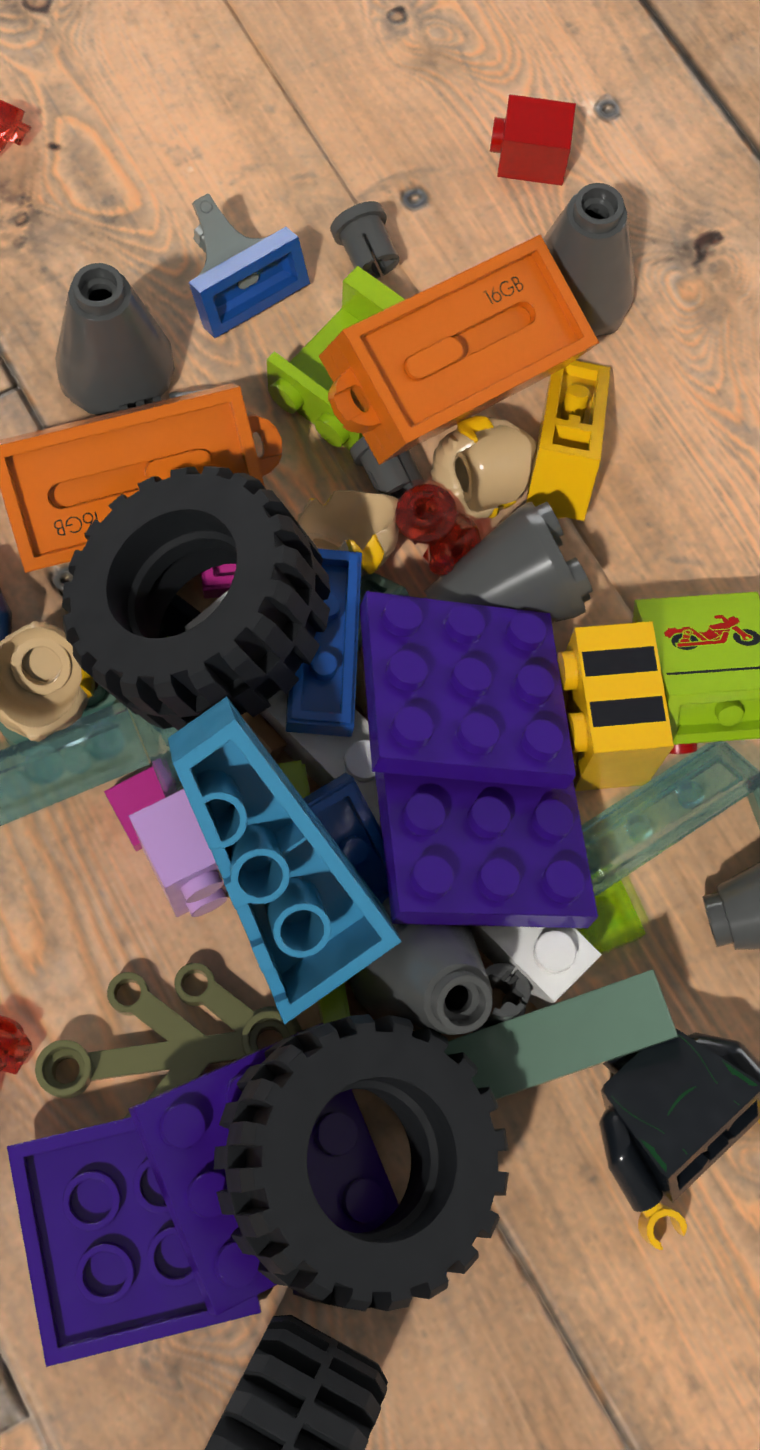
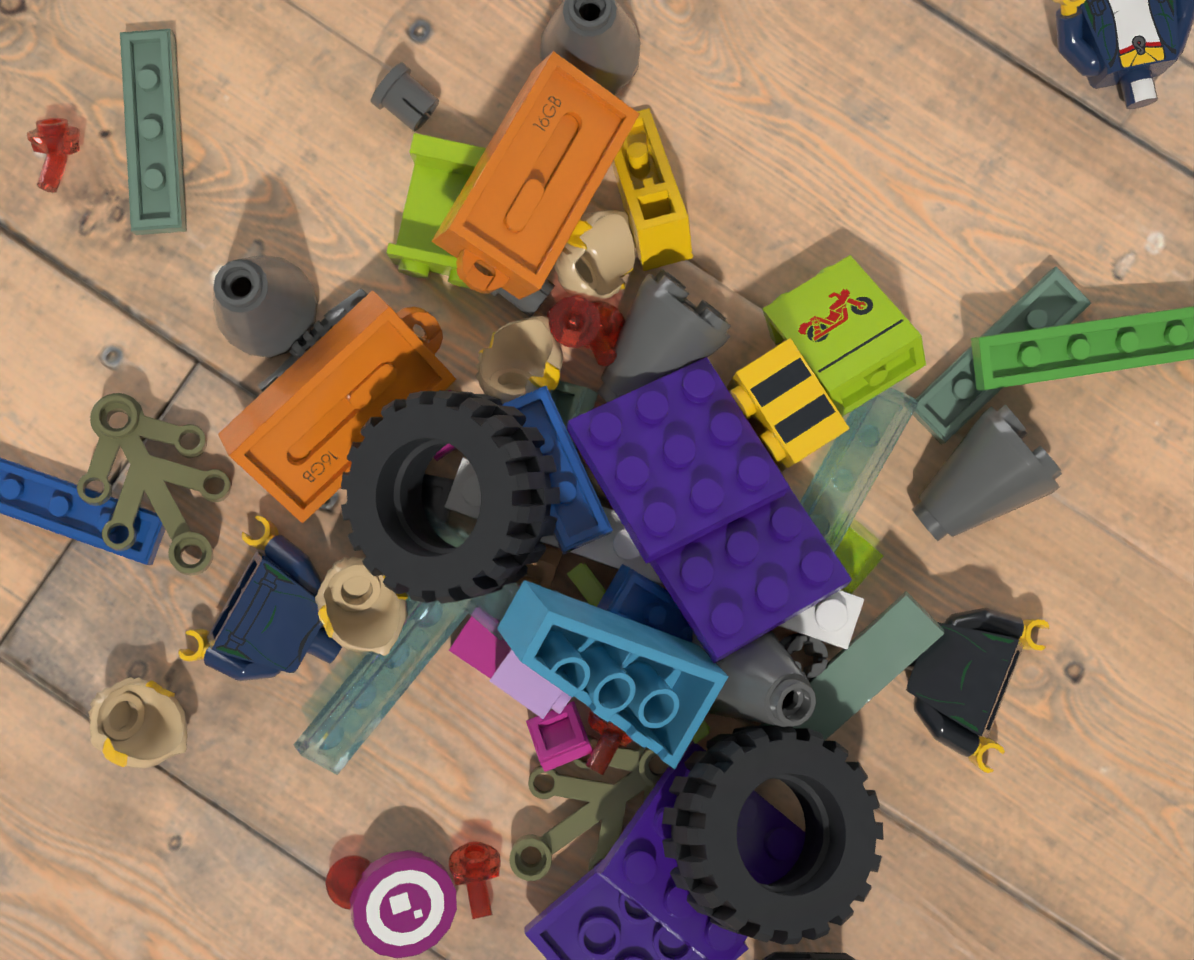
camera: 20 degrees left, 15 degrees up
blue piece [189,194,310,338] -> none
none -> sand green tile [120,29,187,235]
none -> dark pink tile [526,701,593,772]
none -> clear red plate [585,710,633,775]

